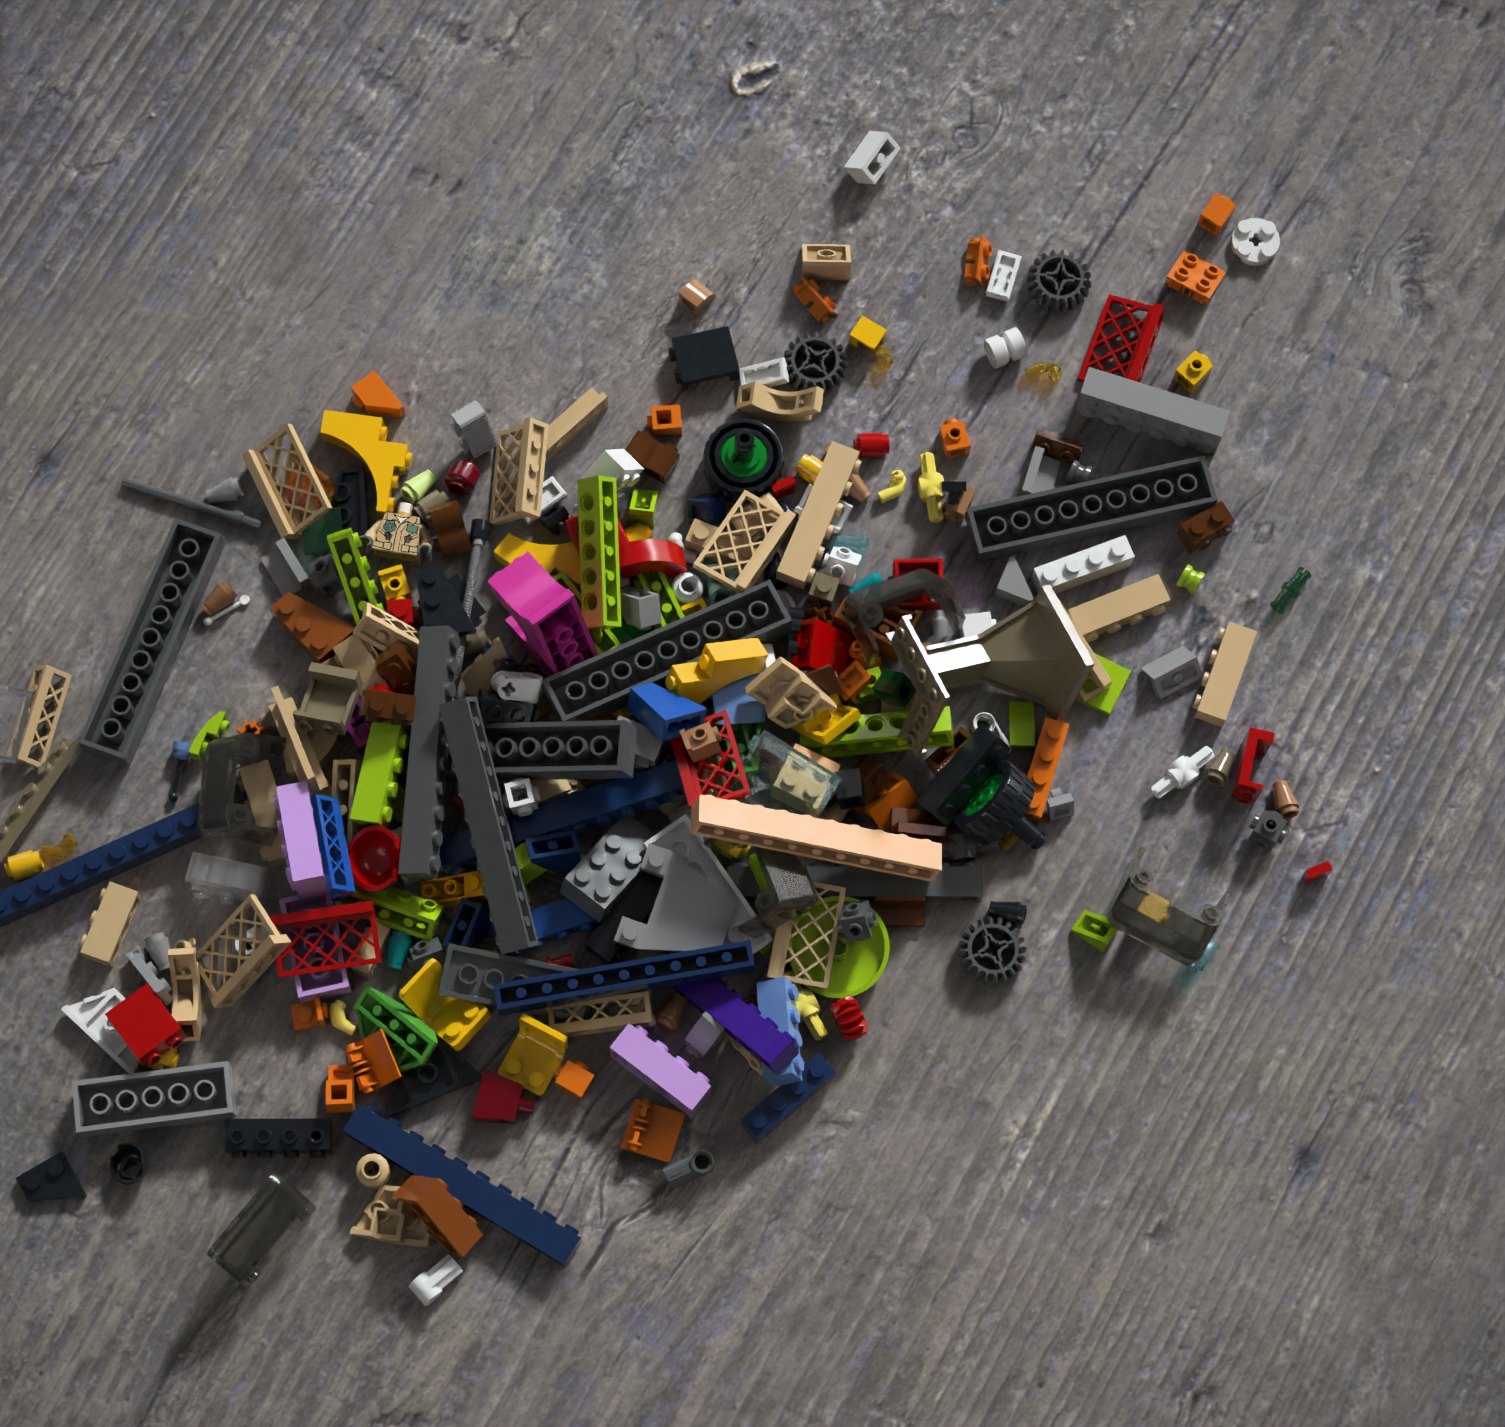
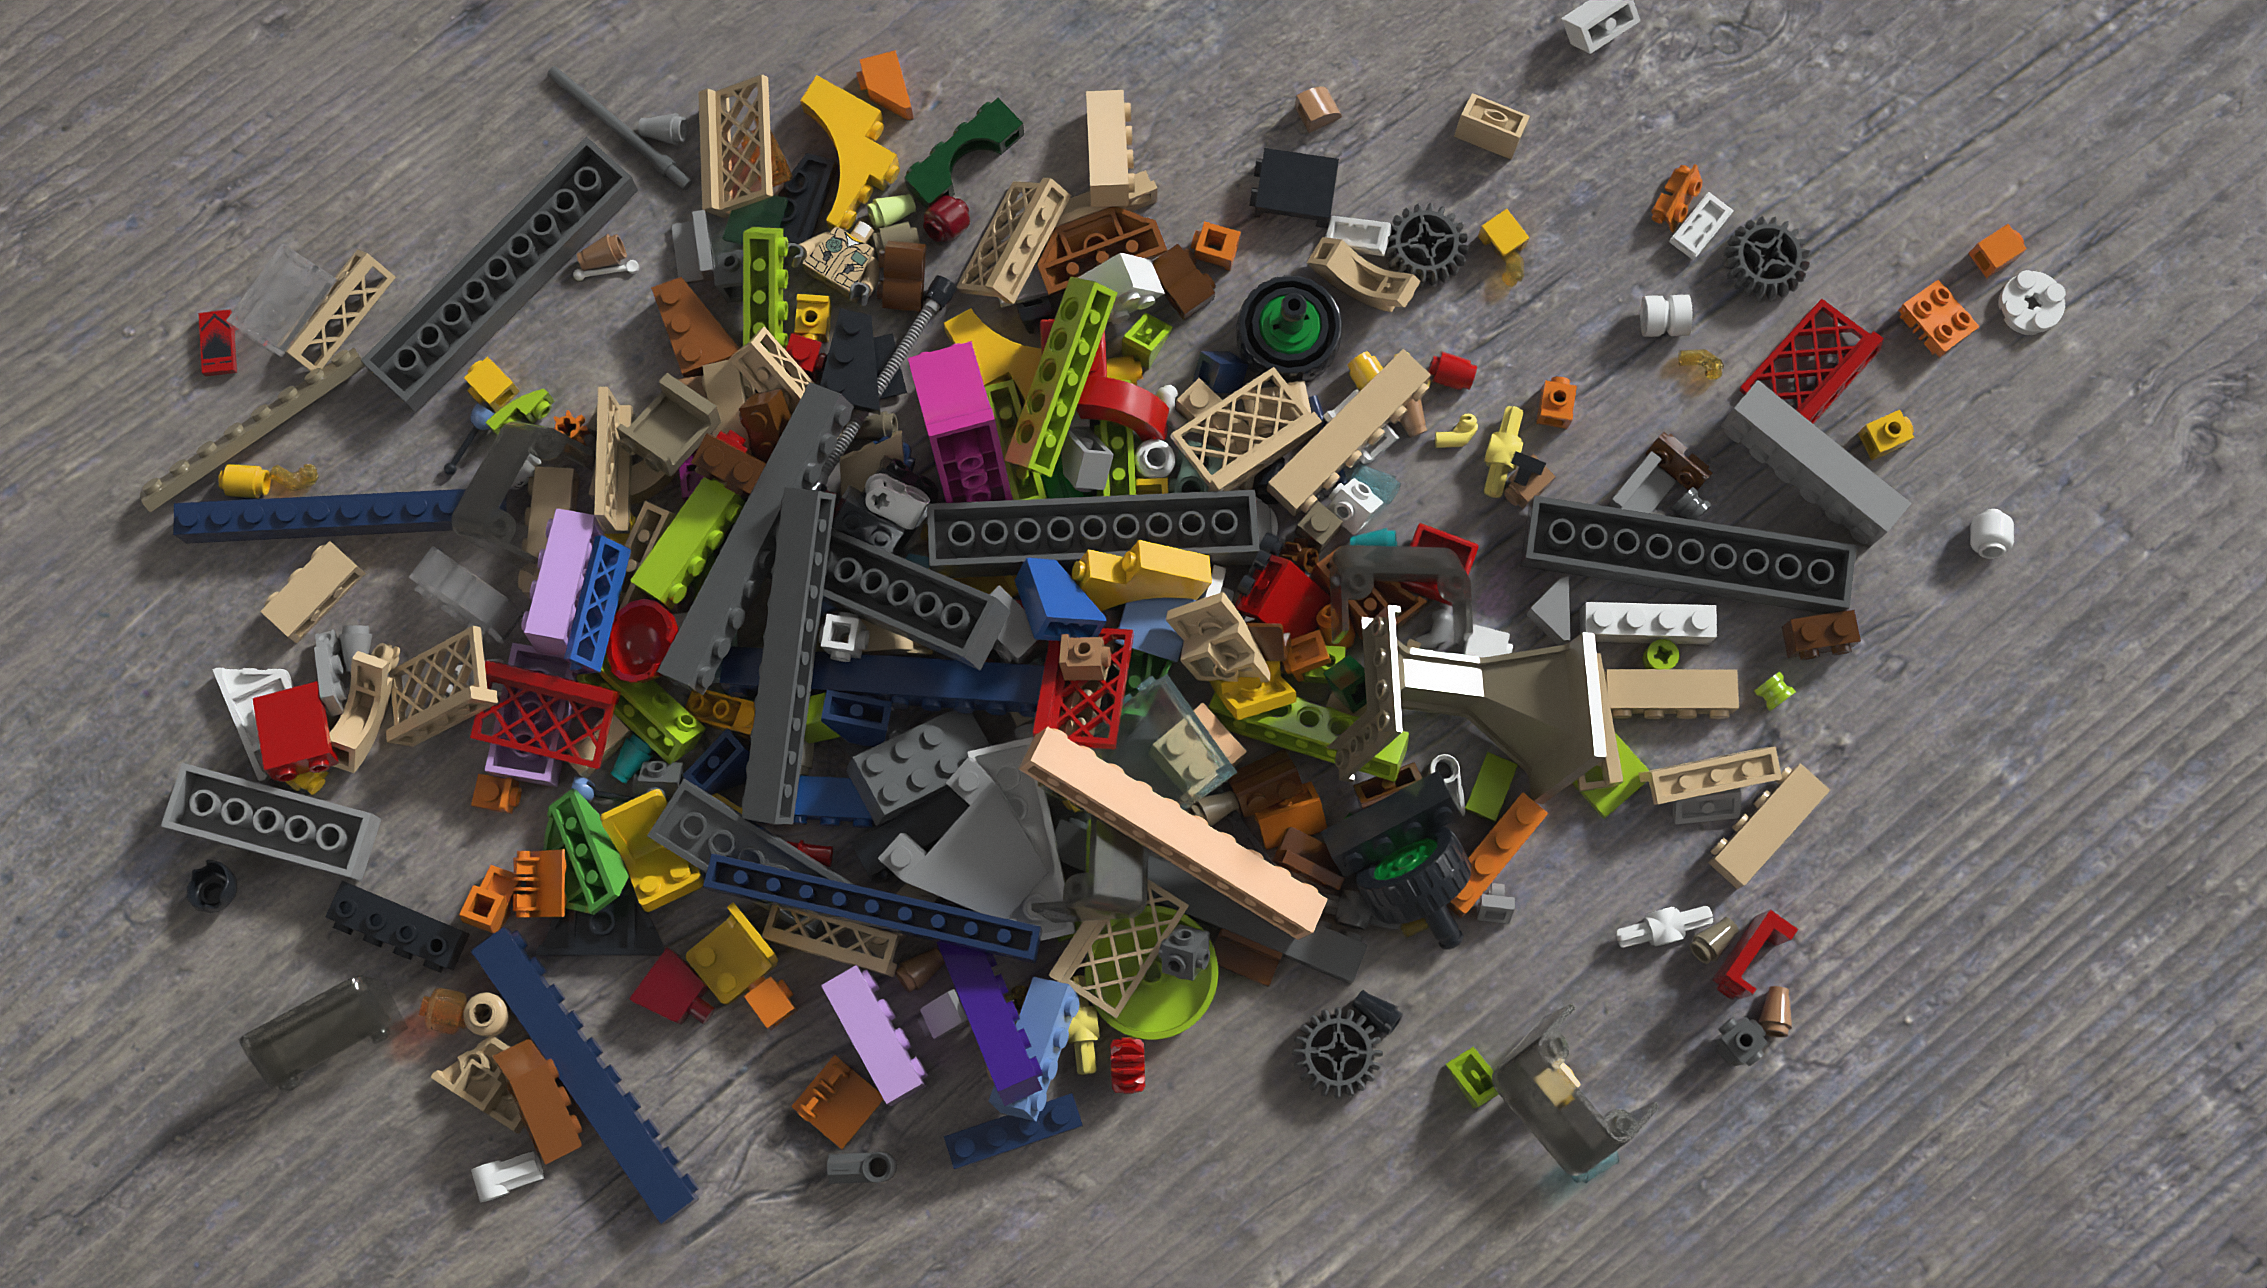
camera: 25 degrees right, 5 degrees up
black wing [16,1151,87,1202] -> none
light yellow arm [328,1000,358,1036] -> none
light grey brick [451,400,500,459] -> none
red tile [770,475,796,500] -> none
orange hinge [793,277,839,324] -> none
black brick [831,767,866,810] -> none
clear green pin [1270,567,1312,614] -> none
red tile [1302,861,1333,885] -> none
none -> clear orange head [419,987,467,1035]
none -> yellow brick [464,356,520,412]
none -> hinge [571,776,635,802]
none -> dark green arch [904,97,1024,209]
none -> dark orange wedge [1037,206,1167,296]
none -> tan brick [1086,90,1135,207]
none -> tan fence [1639,747,1782,804]
none -> lime wheel [1642,639,1679,669]
none -> white head [1970,509,2014,559]

